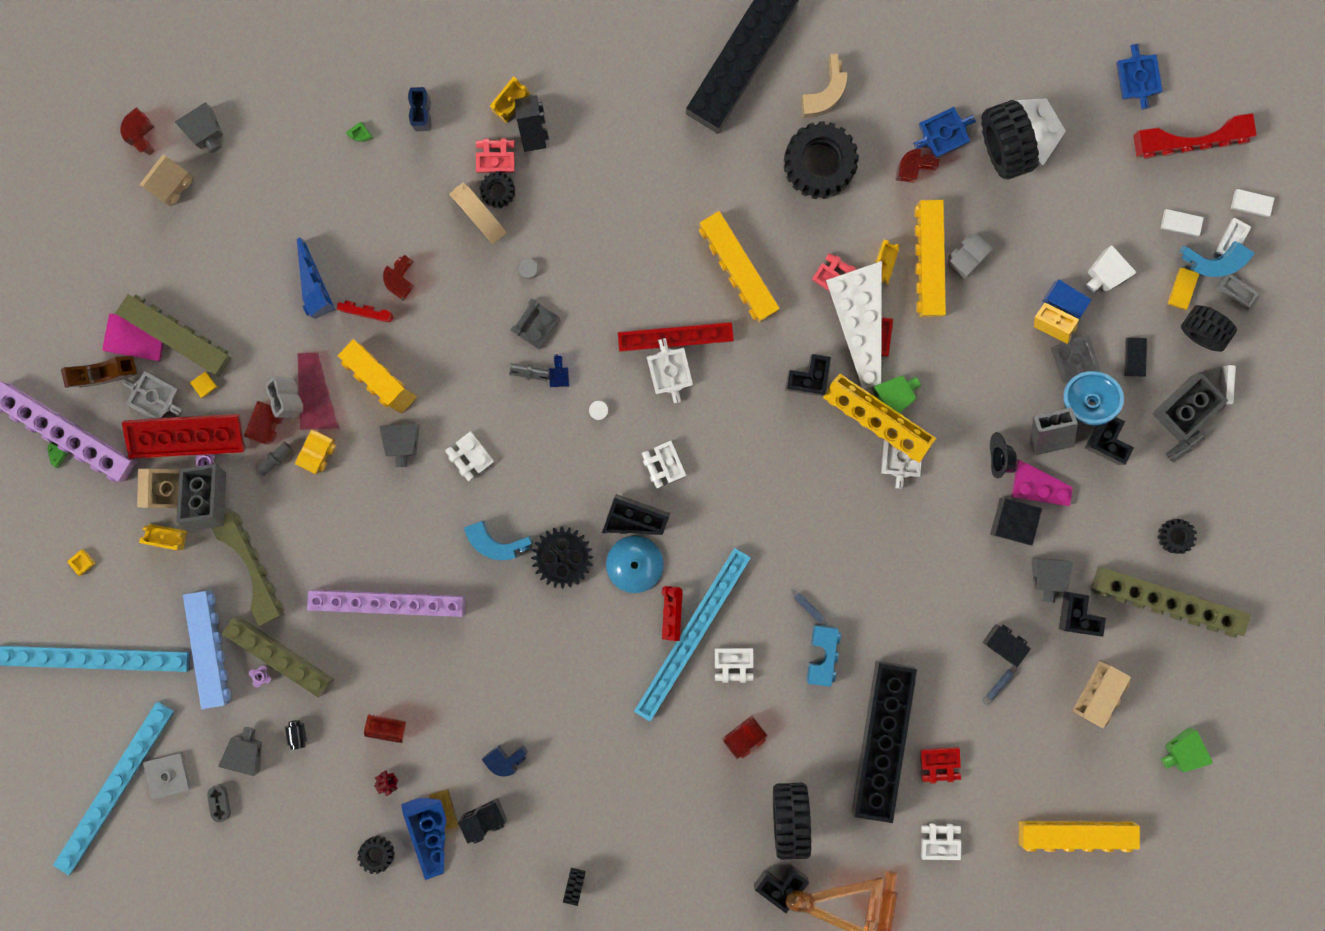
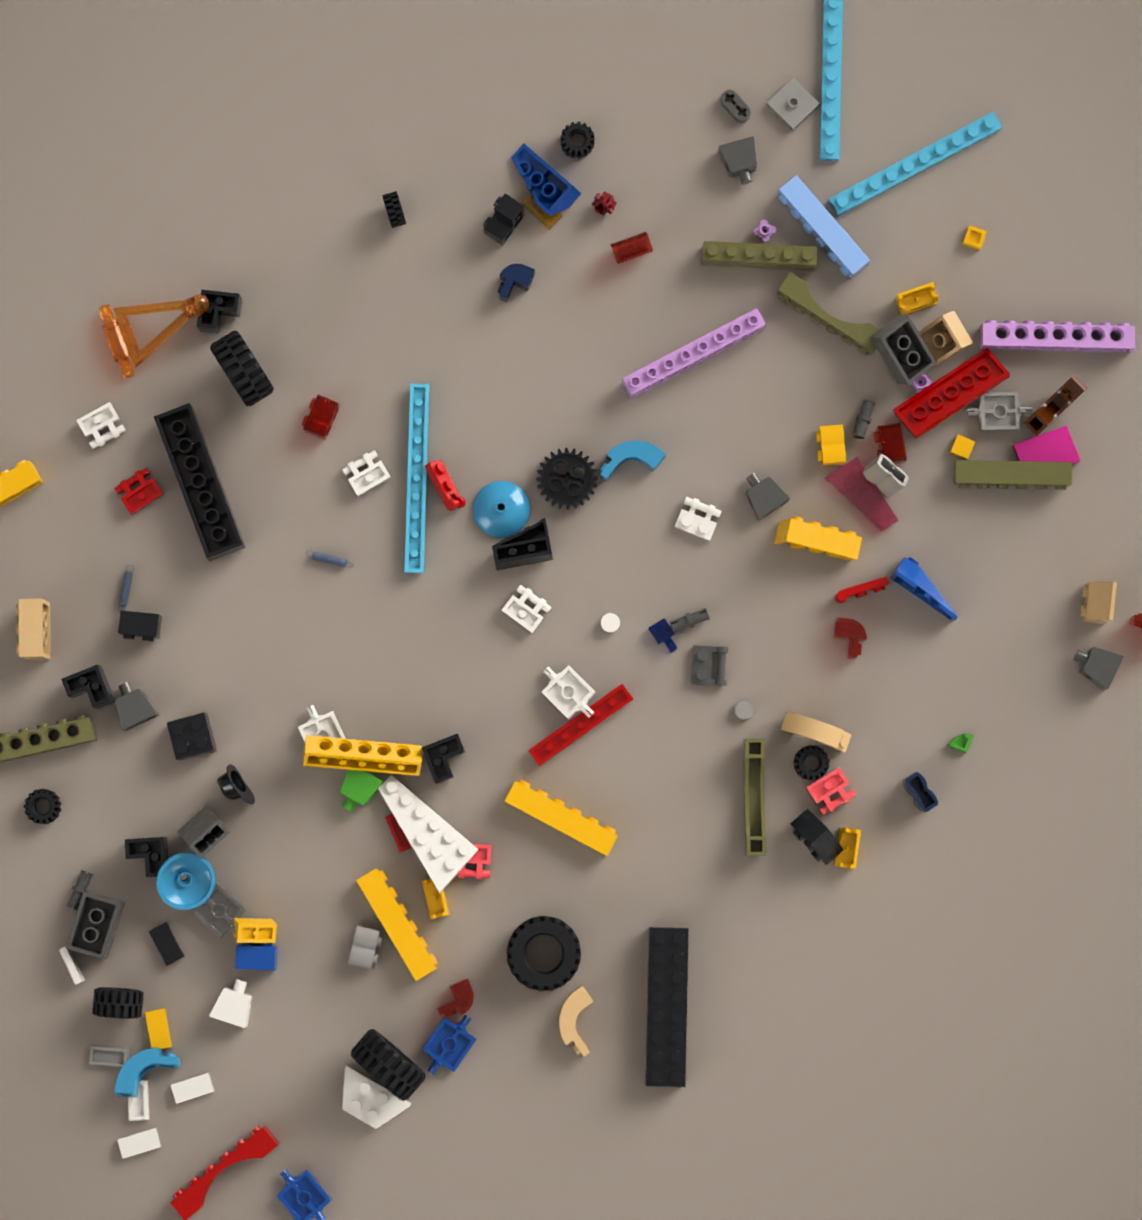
camera: 145 degrees right, 5 degrees down
bright green tile [47,442,69,468] -> none
black brick [285,720,307,750] -> none
dark azure arch [806,625,841,687] -> none
dark pink wing [1011,459,1073,506] -> none
none -> olive arch [744,739,766,856]

